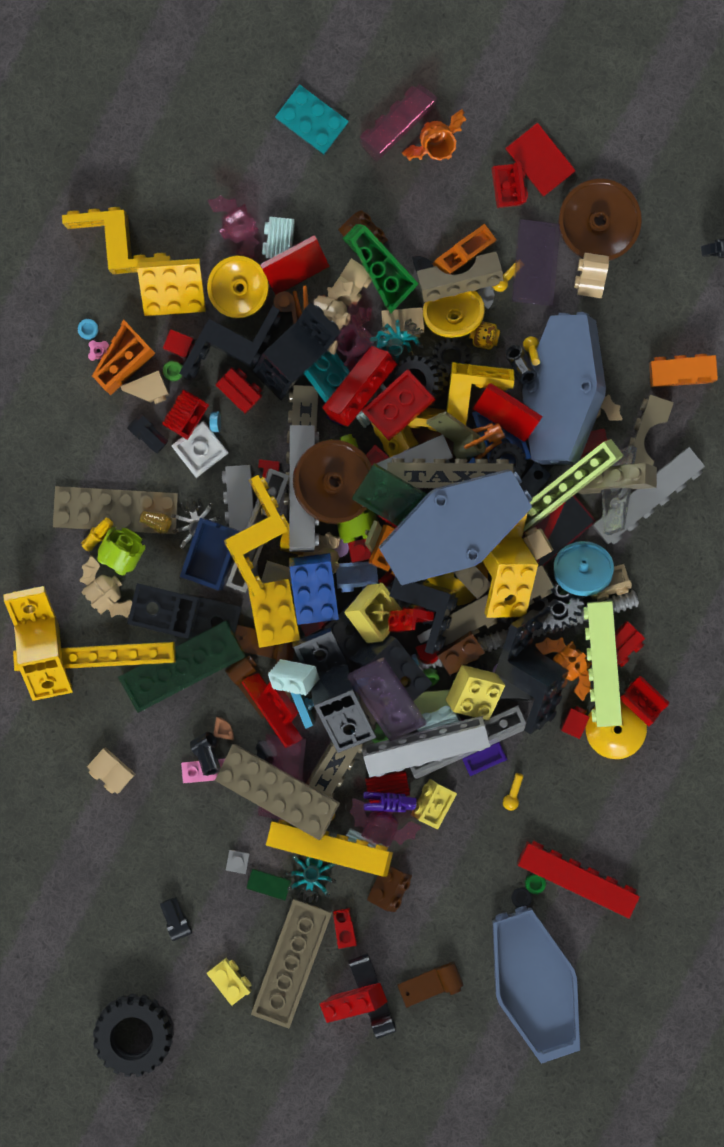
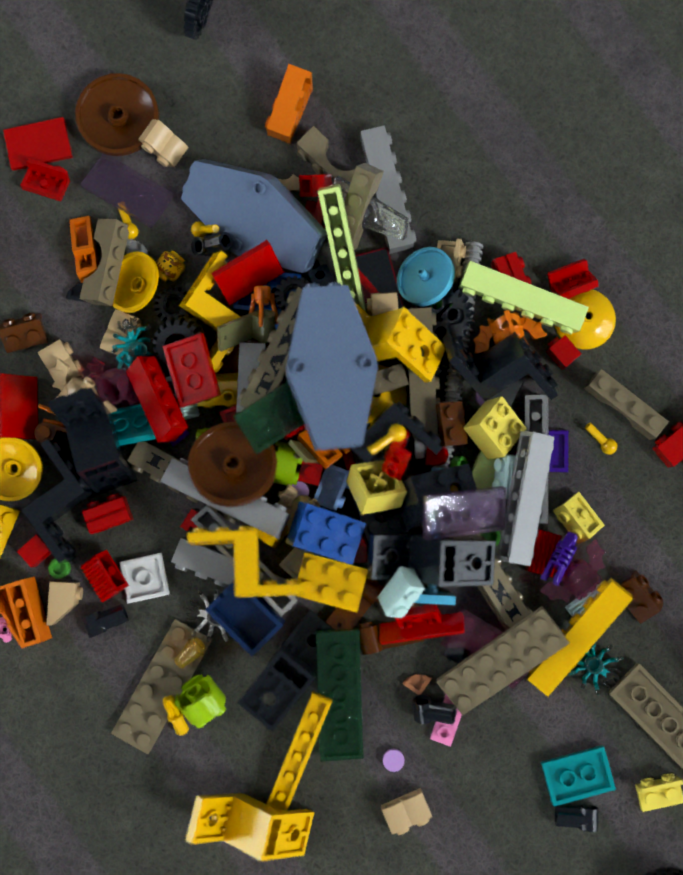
camera: 70 degrees left, 5 degrees down
tan helmet [80,555,132,618] -> none
medium azure tile [209,412,221,432] -> none
light grey plate [226,850,250,874] -> none
dark green tile [246,868,291,900] -> none
red leg [333,908,357,949] -> none
green wedge [343,224,419,313] -> none
none -> red brick [299,174,332,197]
none -> yellow bar [367,424,406,455]
none -> lavender tile [383,748,404,772]
none -> teal plate [541,745,616,806]
none -> dark tan arch [583,369,669,440]

